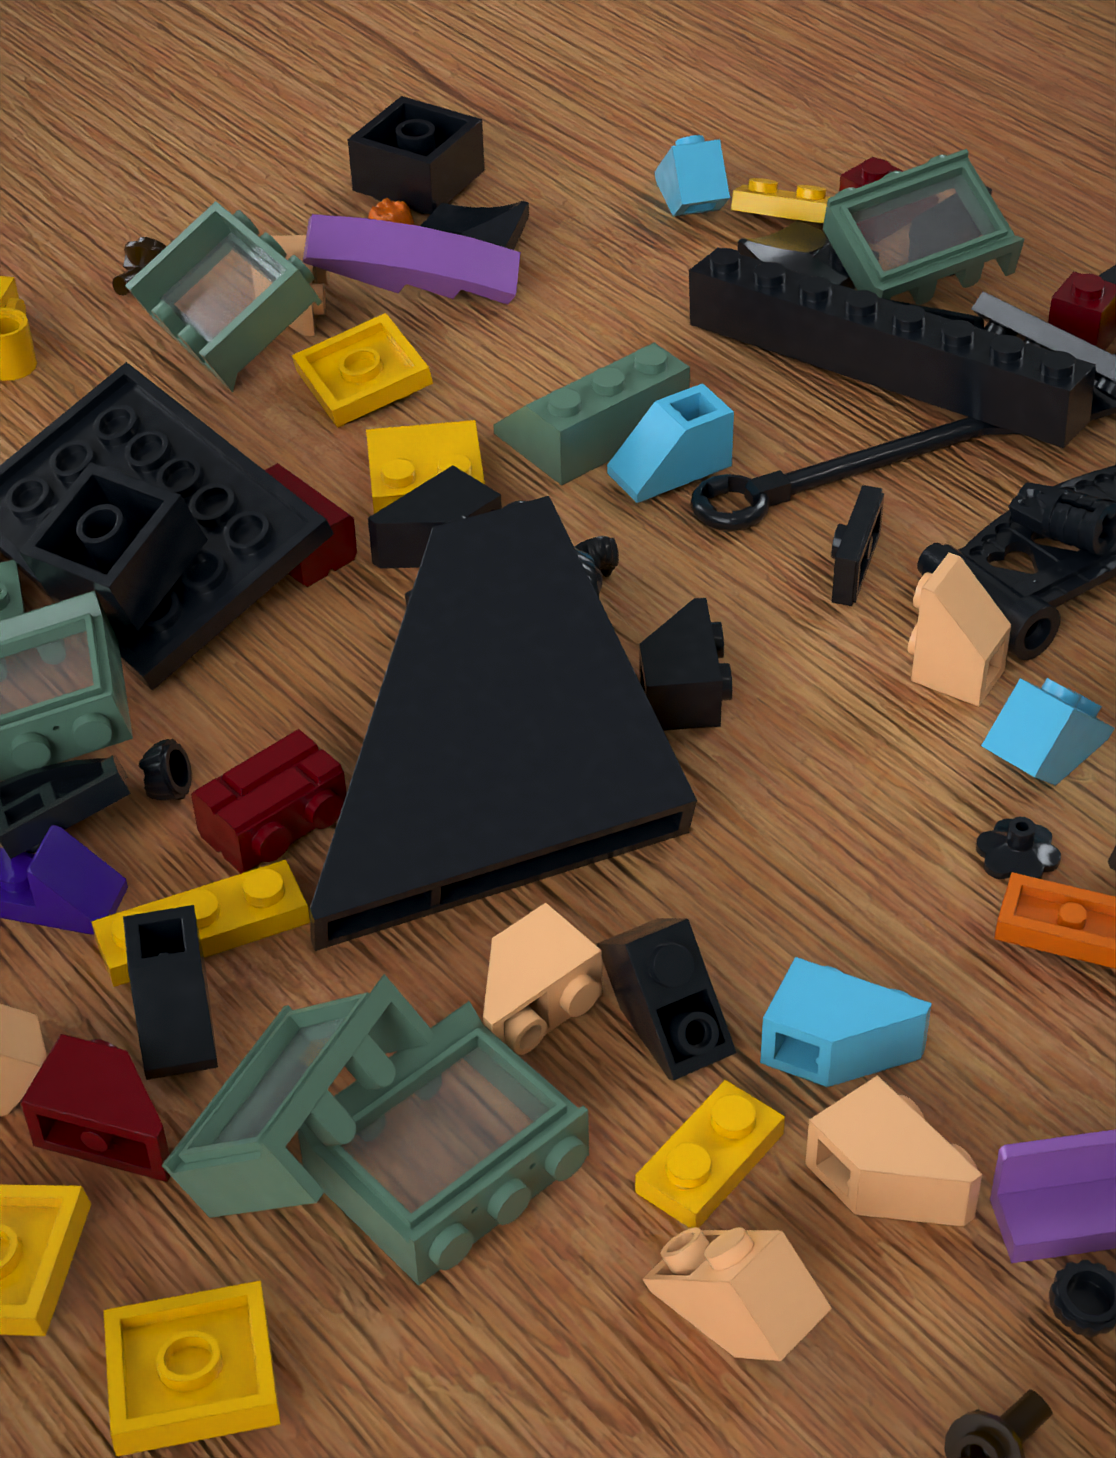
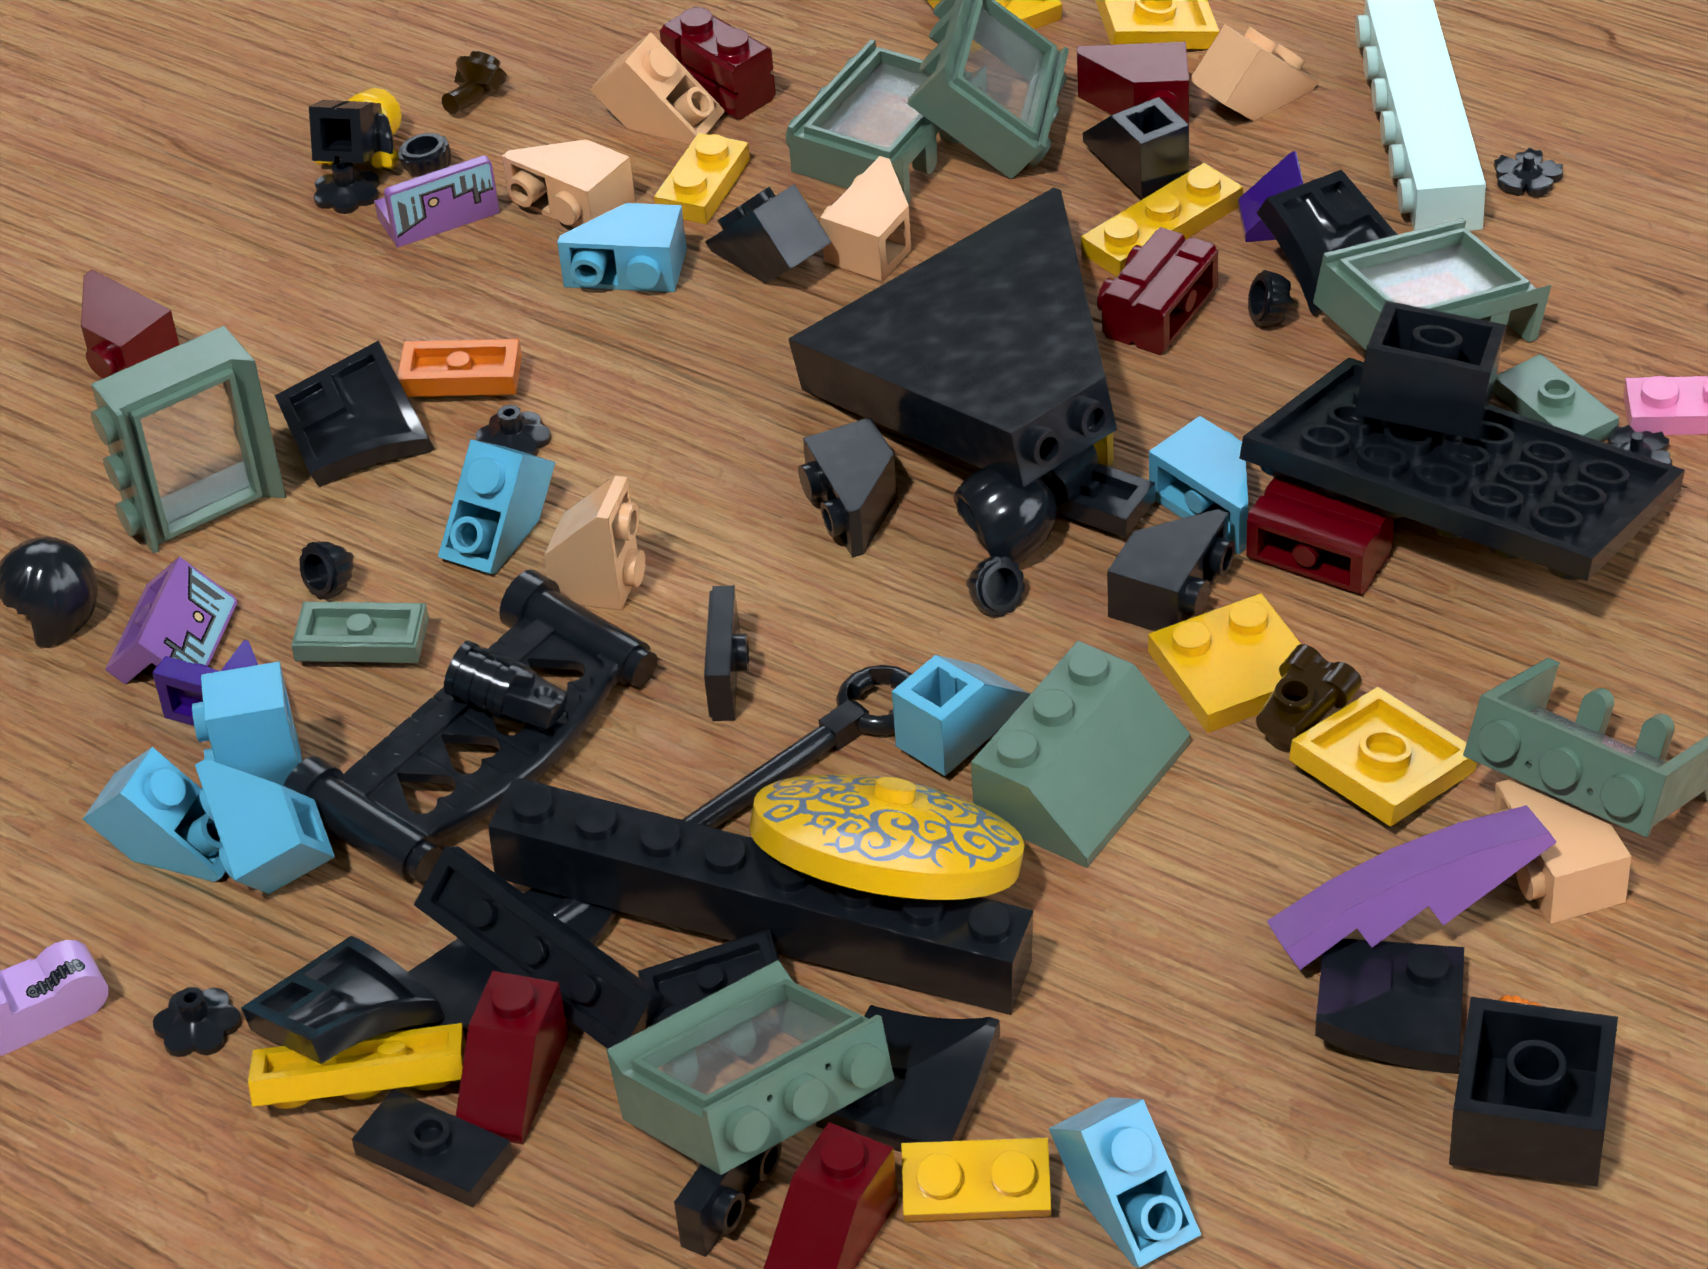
camera: 165 degrees right, 0 degrees up
none -> dark red brick [660,6,776,120]
none -> yellow dish [749,774,1024,900]
none -> medium azure slope [1149,416,1248,554]
none -> dark brown plate [1256,644,1362,753]

